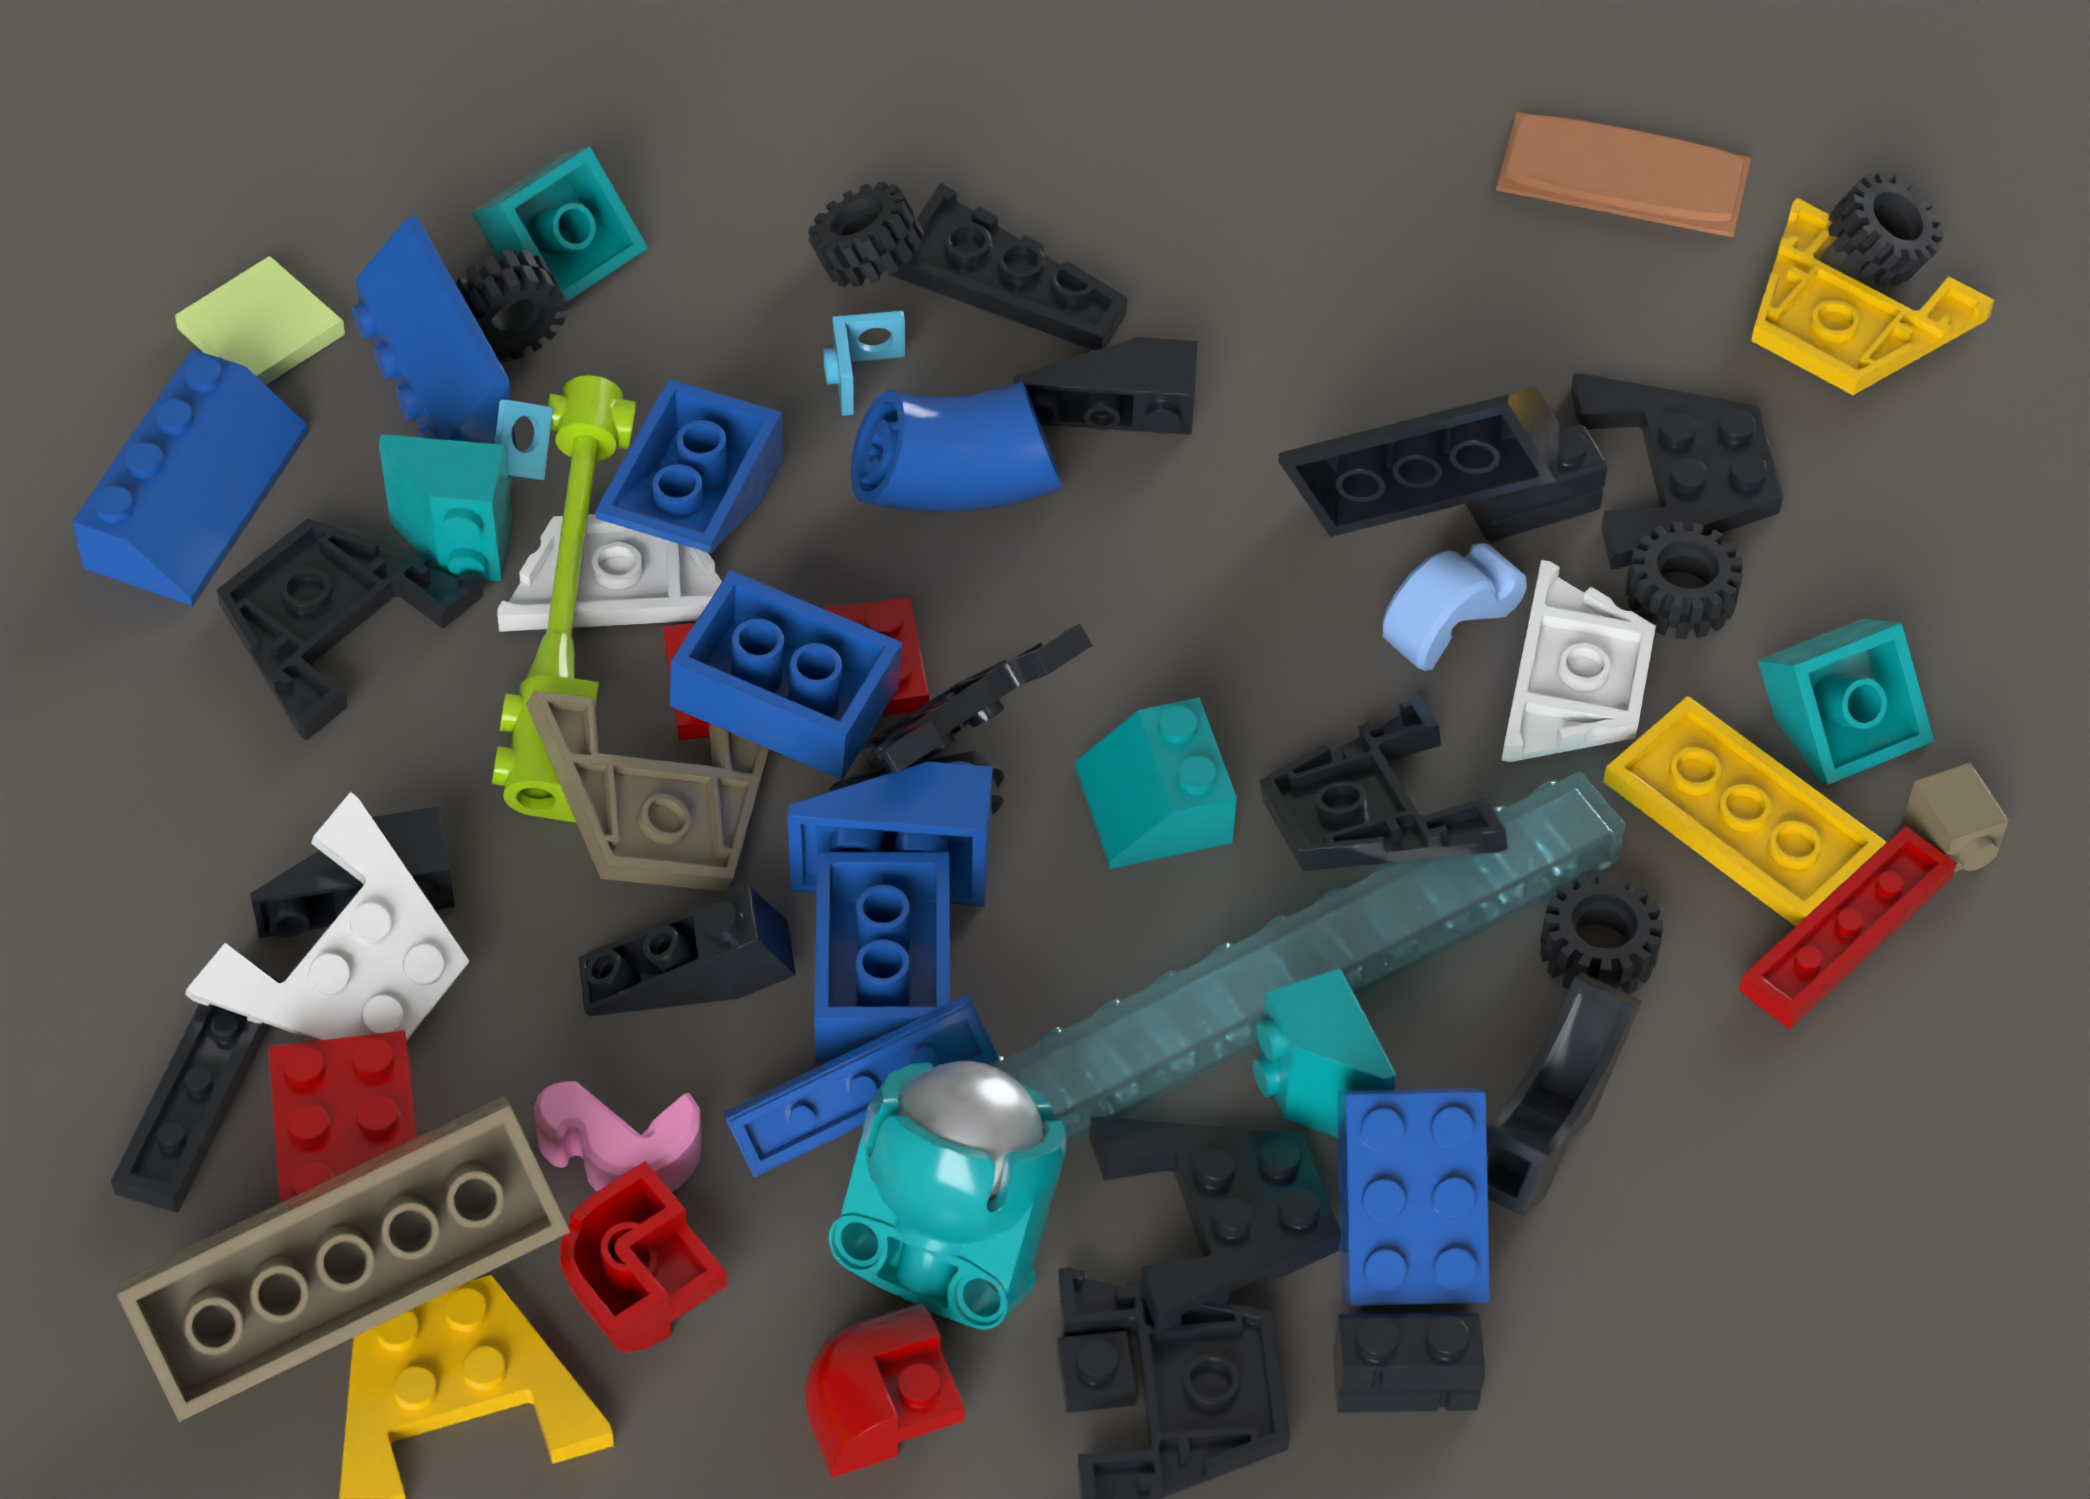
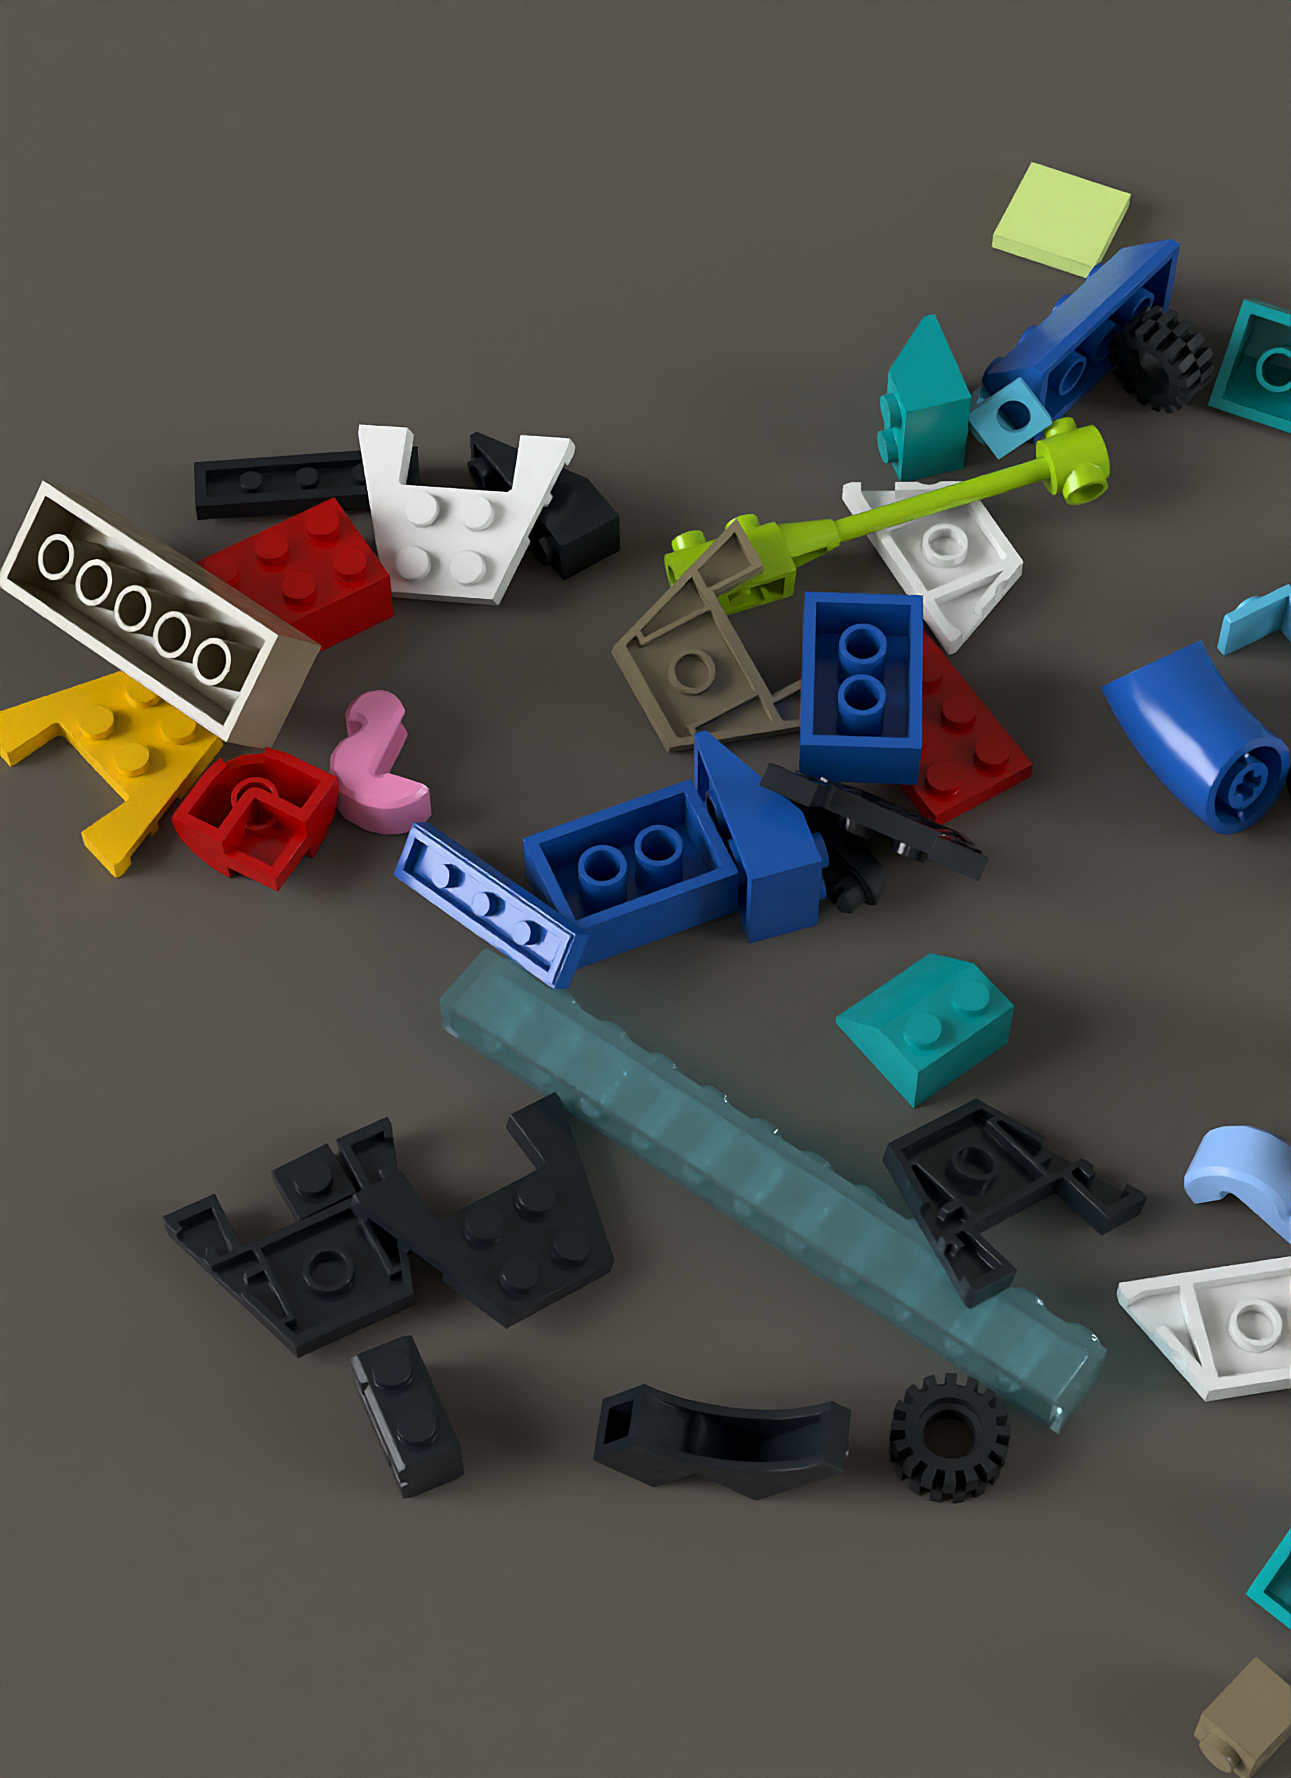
camera: 70 degrees right, 5 degrees up
blue slope [72,349,308,606] -> none
black wing [217,518,483,741] -> none
black slope [578,885,796,1016] -> none
blue slope [595,379,784,553] -> none
red brick [804,1303,965,1478] -> none
teal piece [828,1061,1067,1330] -> none
teal slope [1252,968,1397,1139] -> none
blue brick [1337,1088,1490,1306] -> none
yellow plate [1603,696,1887,927] -> none
red plate [1738,826,1957,1030] -> none

